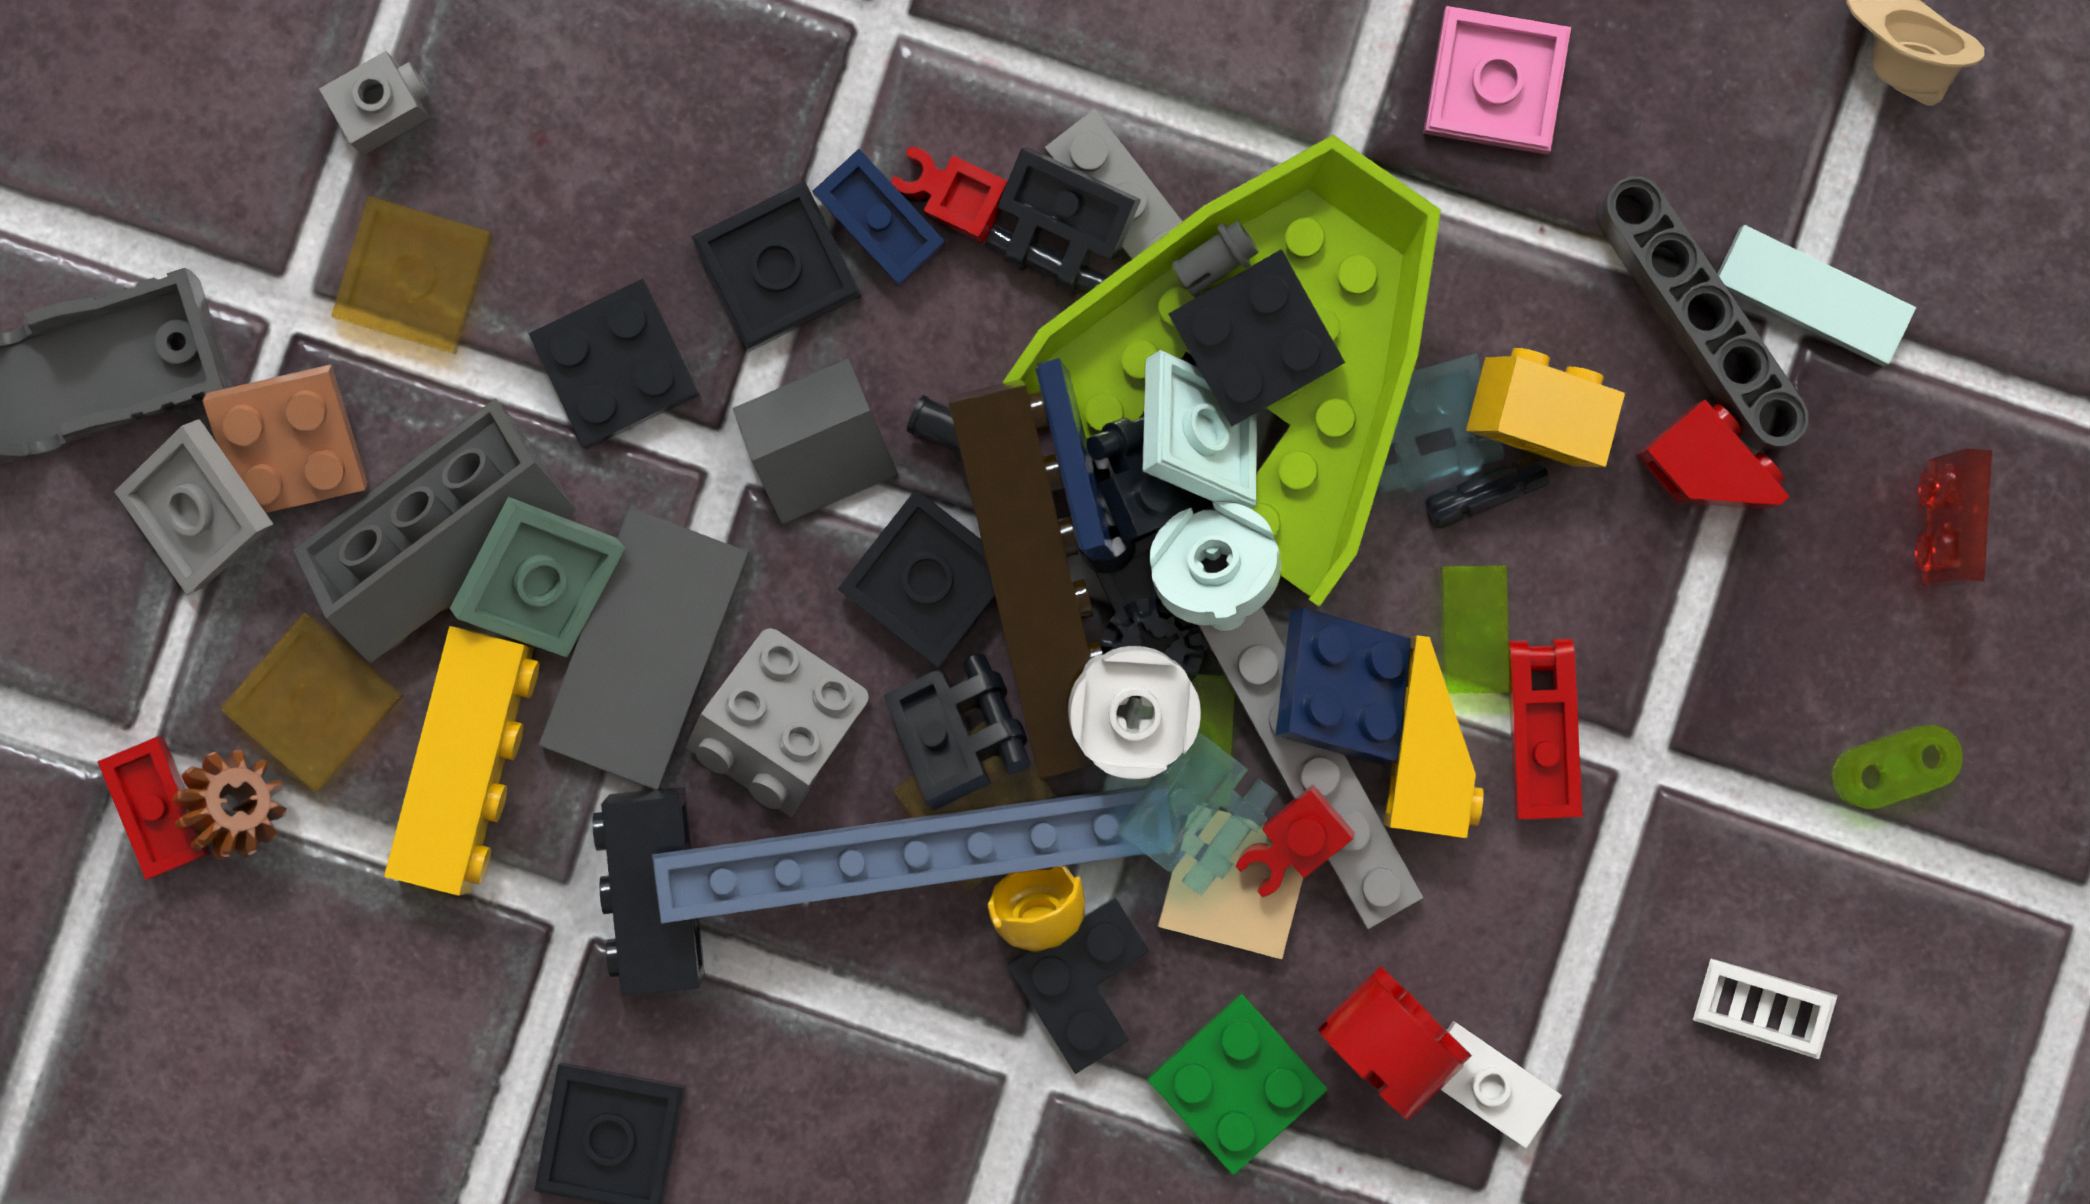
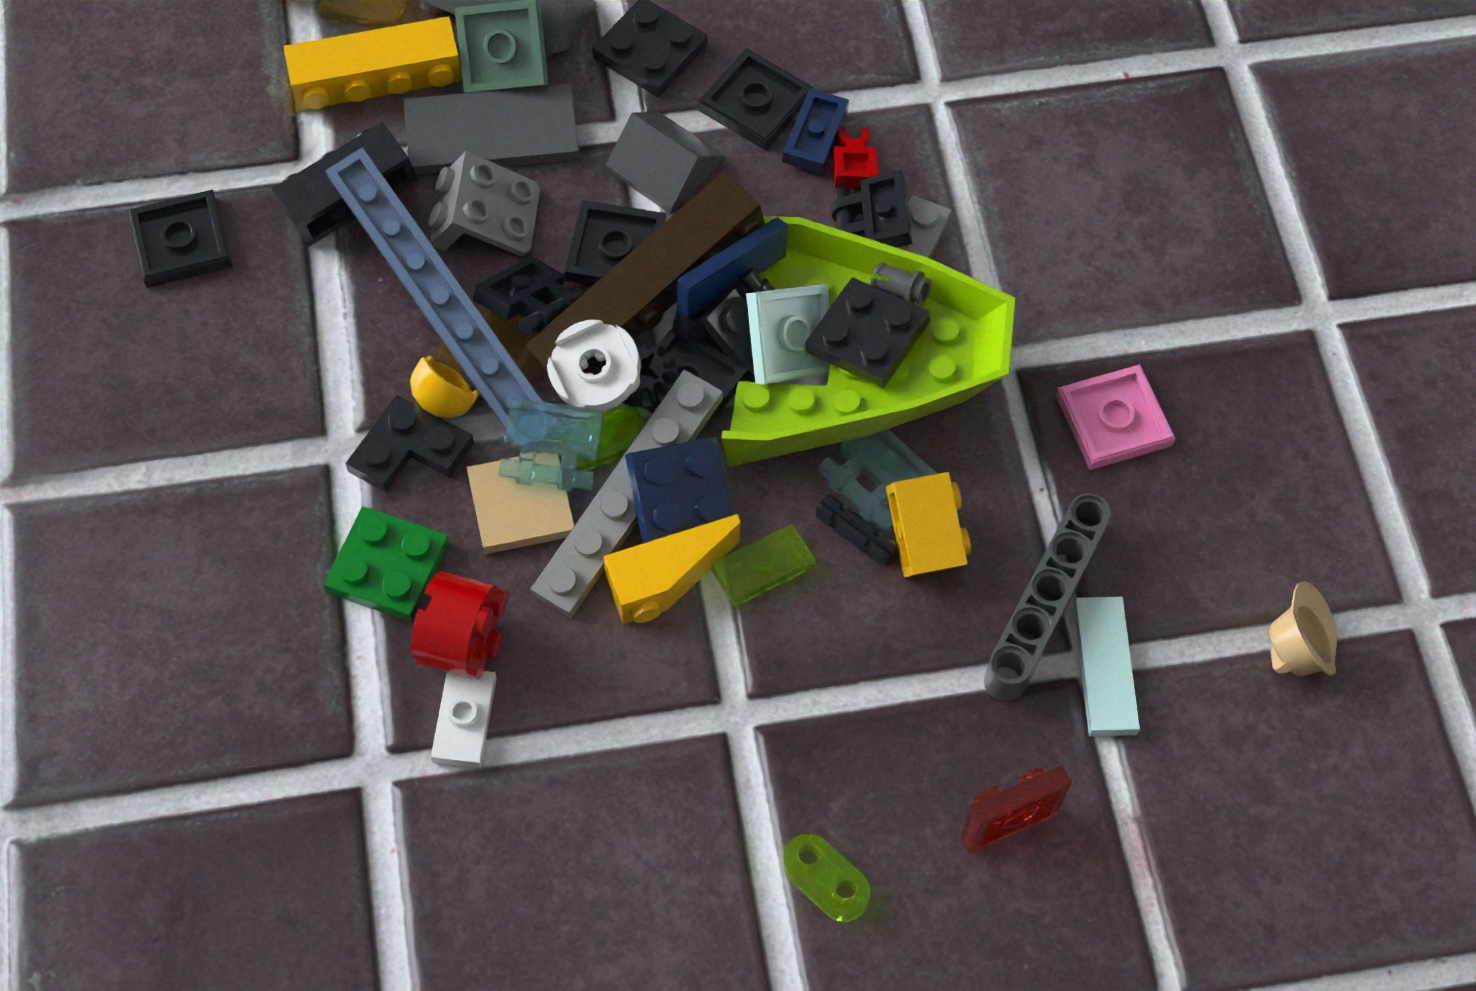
camera: 60 degrees right, 25 degrees down
light aqua plate [1150,502,1282,631] -> none
red plate [1236,784,1355,897] -> none
red plate [1506,638,1583,820] -> none
red slope [1636,400,1790,509] -> none
white slope [1693,958,1838,1059] -> none

